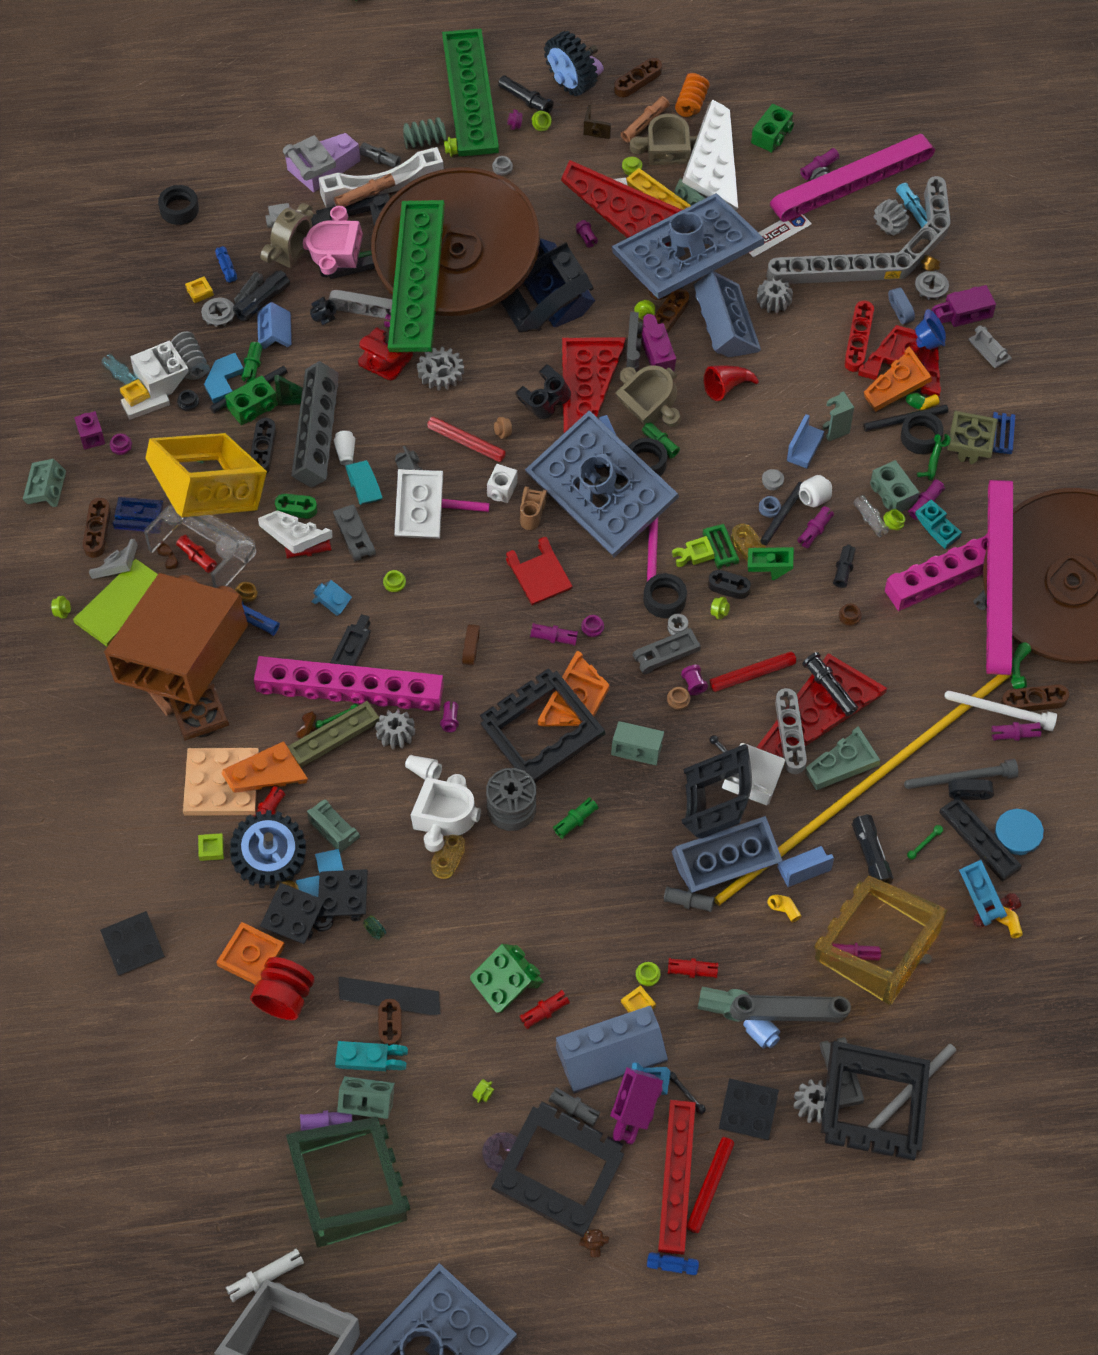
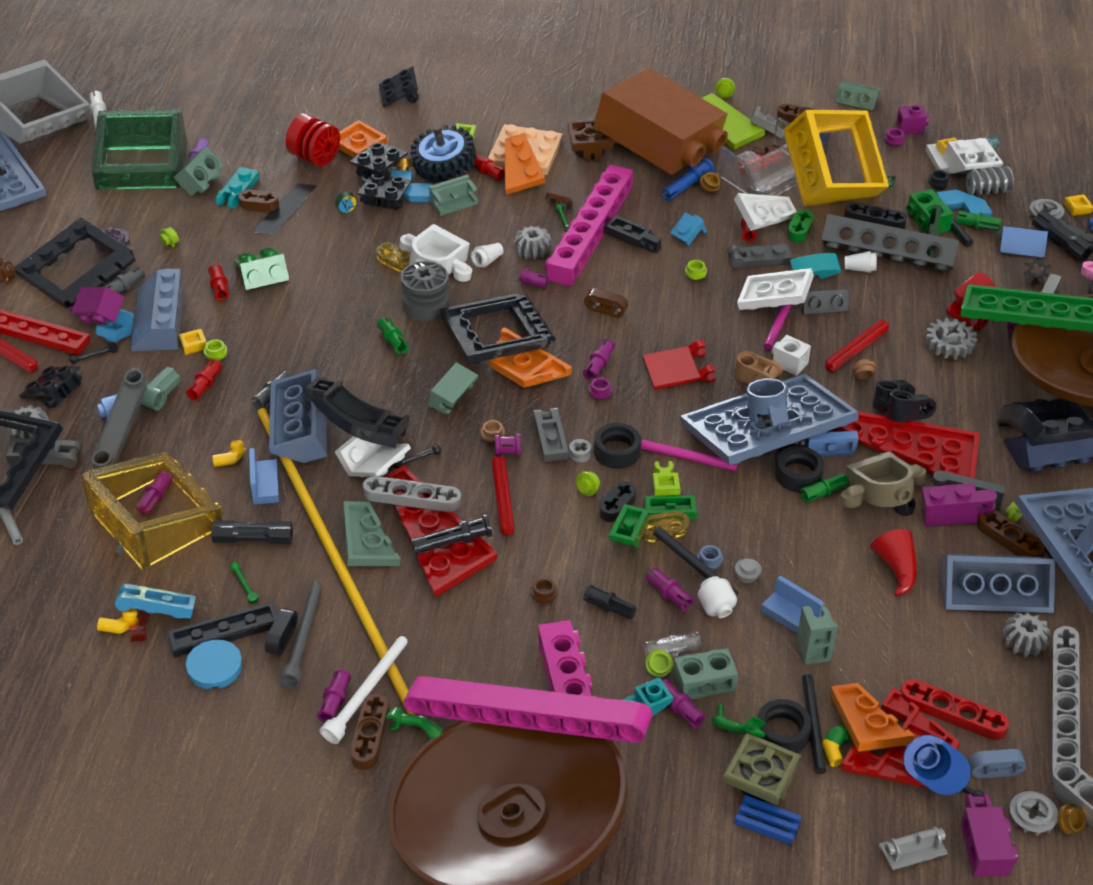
camera: 105 degrees right, 15 degrees down
olive plate [287,701,379,768] -> none

